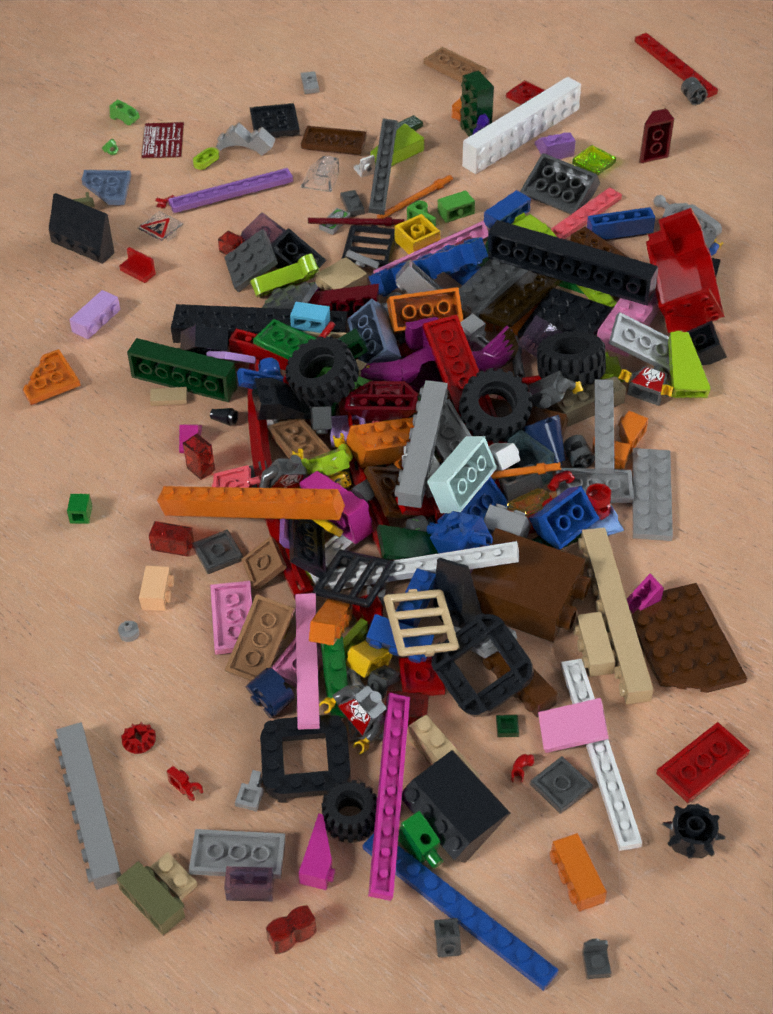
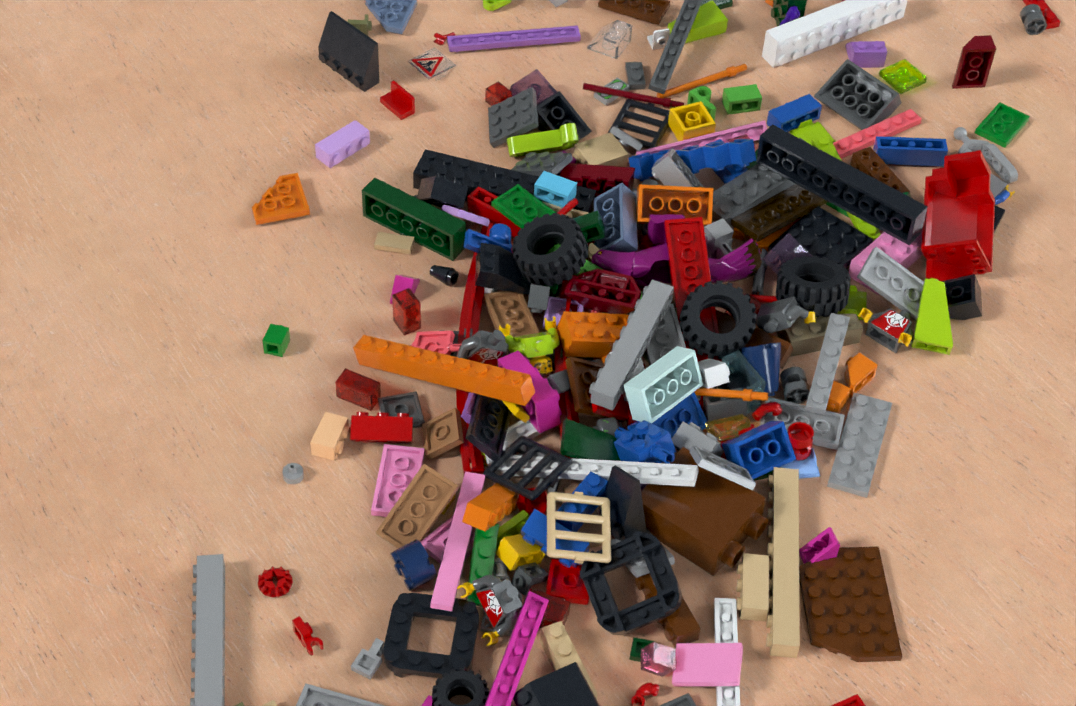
camera: 10 degrees right, 0 degrees up
none -> red brick [350,412,414,443]
none -> clear pink brick [641,642,677,677]
none -> light grey tile [690,446,756,490]
none -> green tile [975,102,1030,148]

